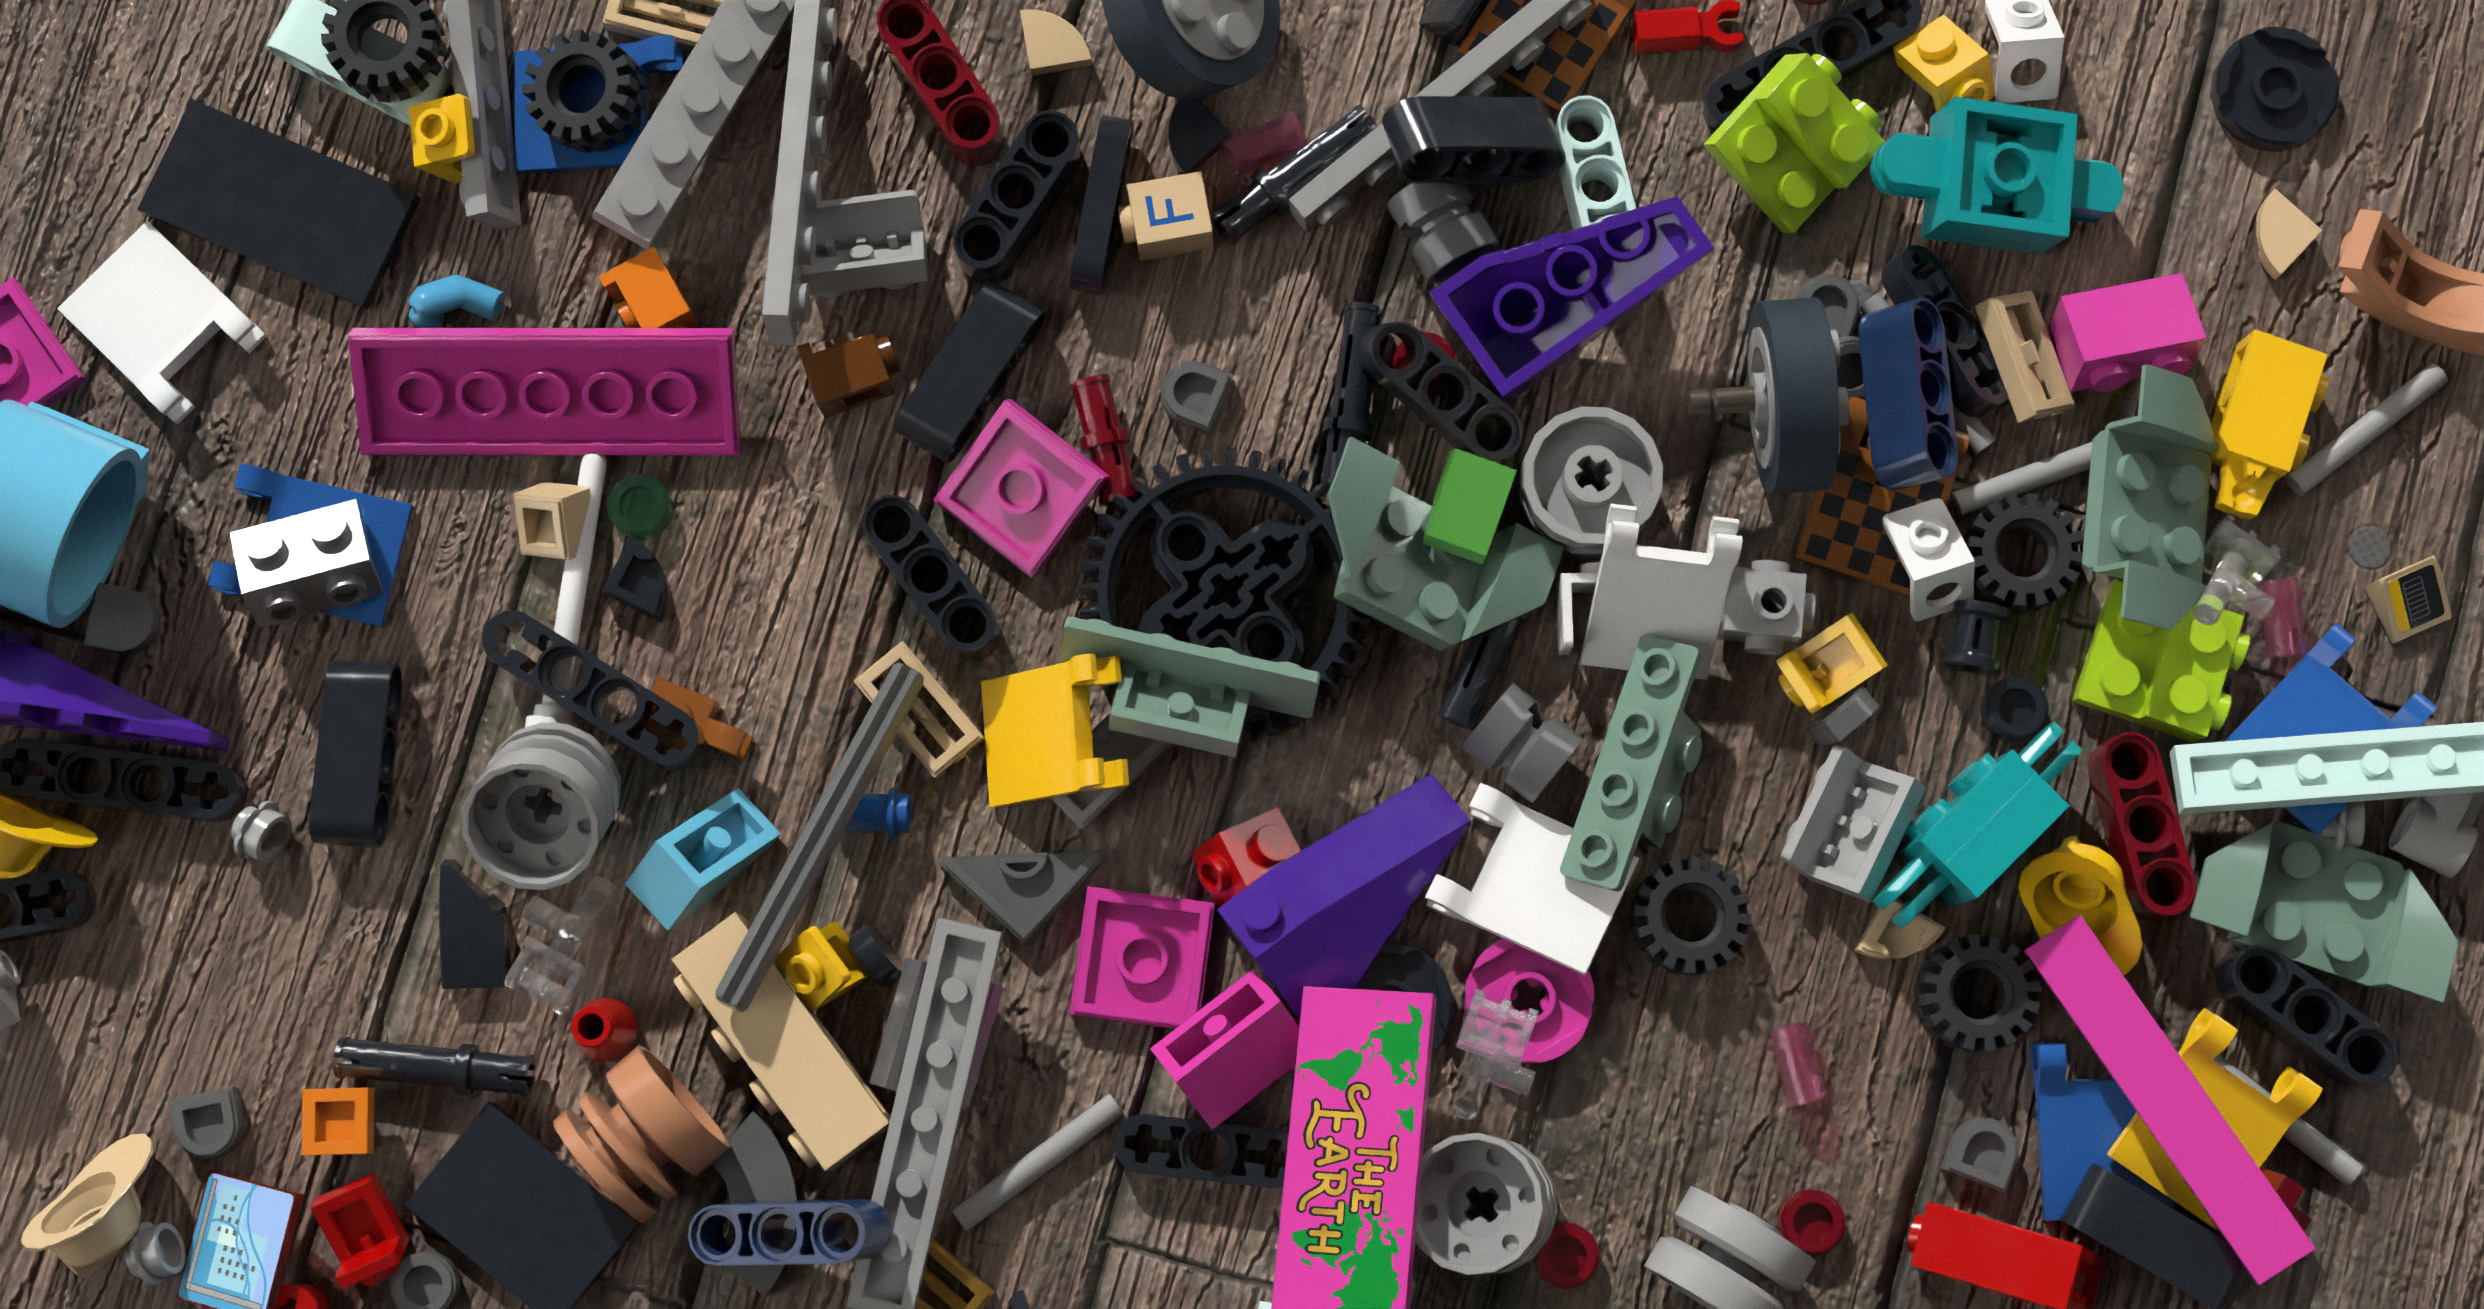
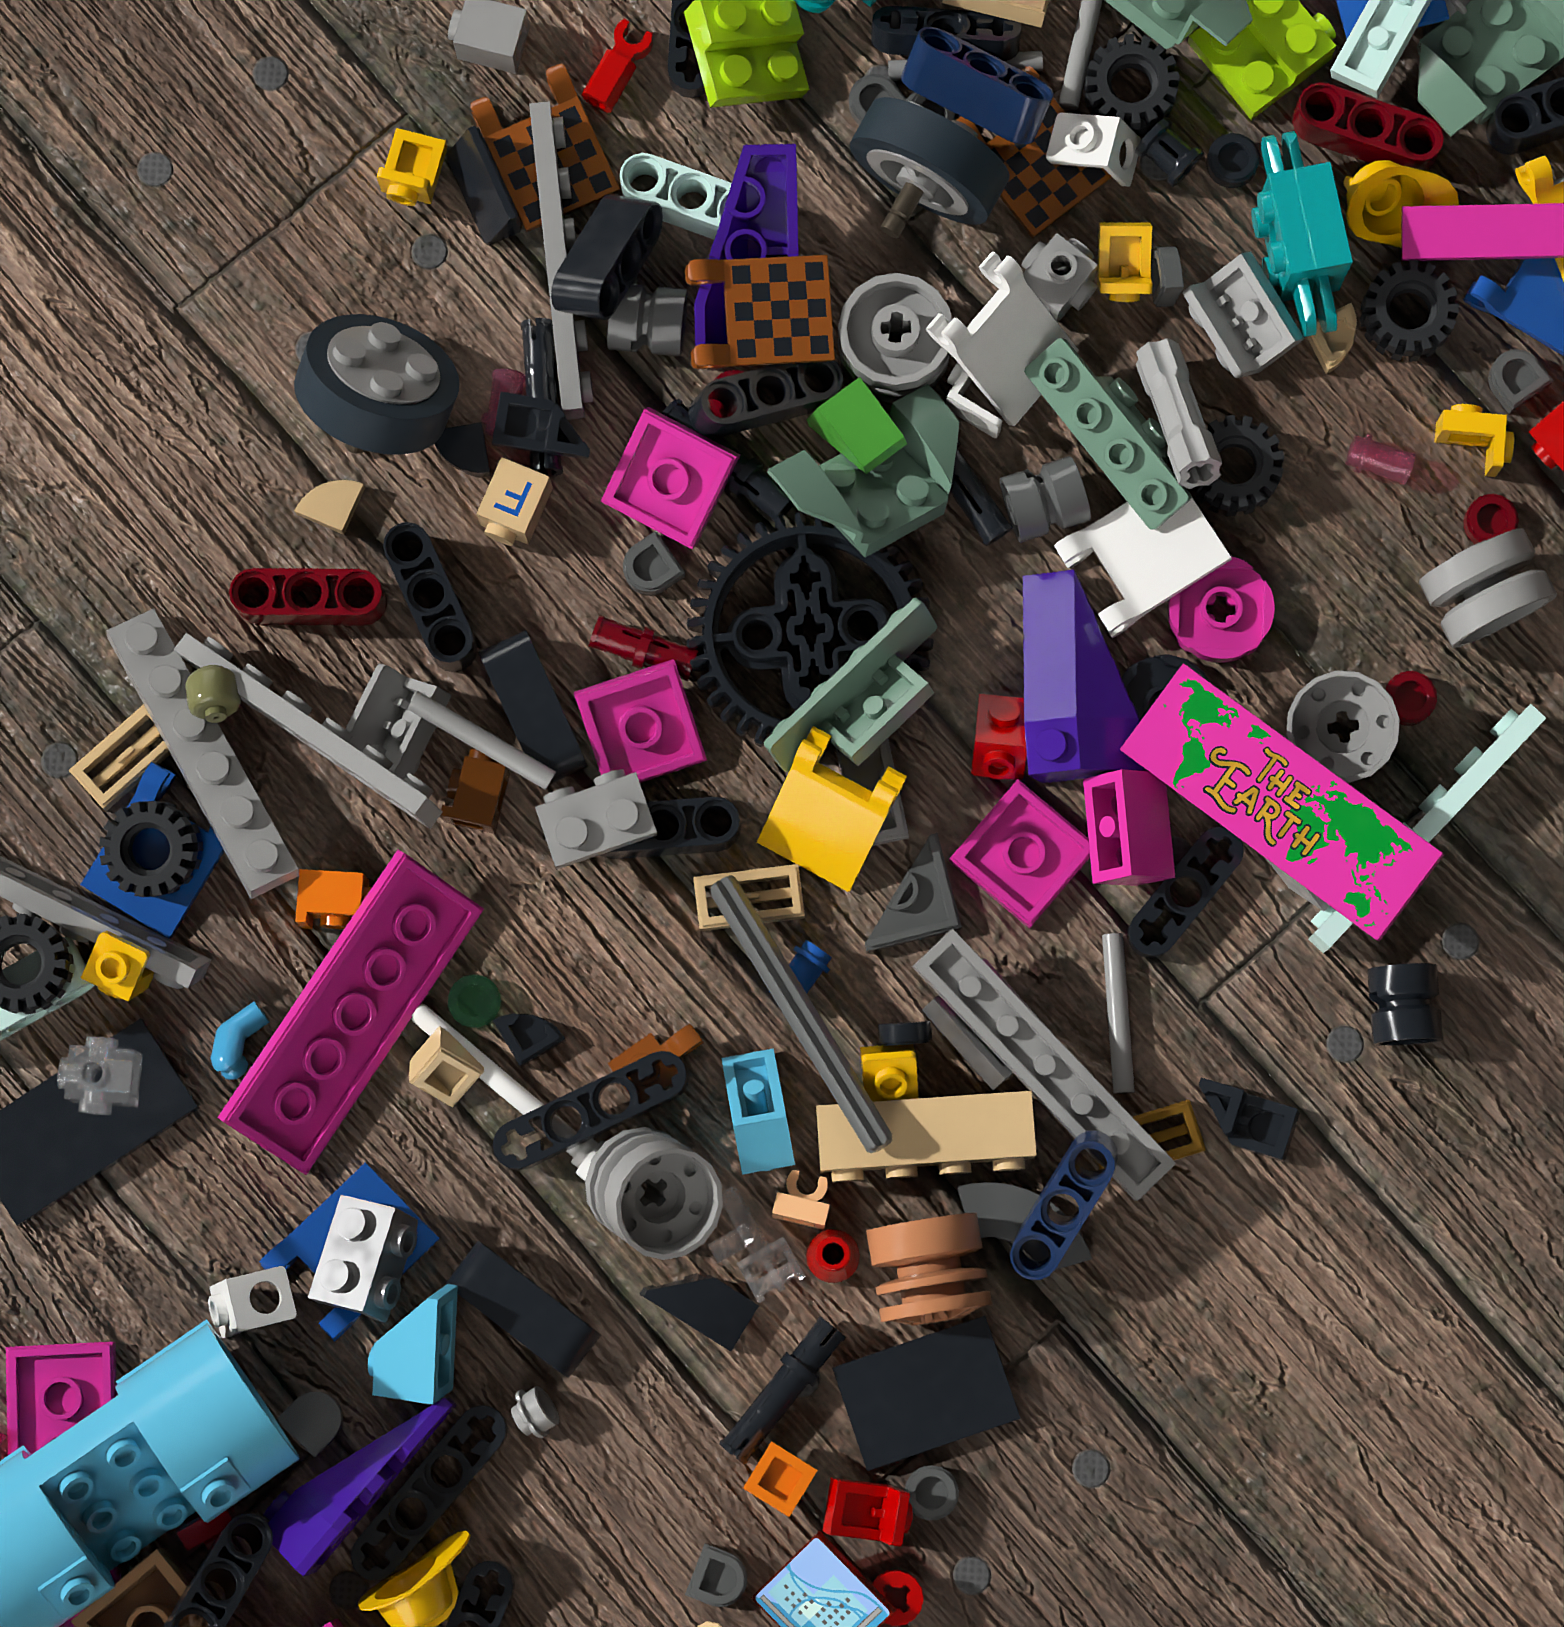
camera: 55 degrees left, 0 degrees up
white flag [57,221,267,425] -> none
black beam [1070,114,1134,295] -> none
clear arm [1452,988,1538,1120] -> none
none -> clear brick [58,1036,143,1115]
none -> olive piece [185,665,241,723]
none -> white bracket [208,1266,297,1338]
none -> medium azure slope [368,1284,458,1405]
none -> light grey bar [407,691,556,790]
none -> black slope [491,391,590,459]
none -> light grey bracket [535,769,657,870]
none -> dark pink tile [600,407,740,549]
none -> dark orange flag [685,255,835,369]
none -> light nougat tile [772,1170,830,1230]
none -> light grey axle [1136,338,1222,489]
none -> yellow bracket [1435,404,1514,477]

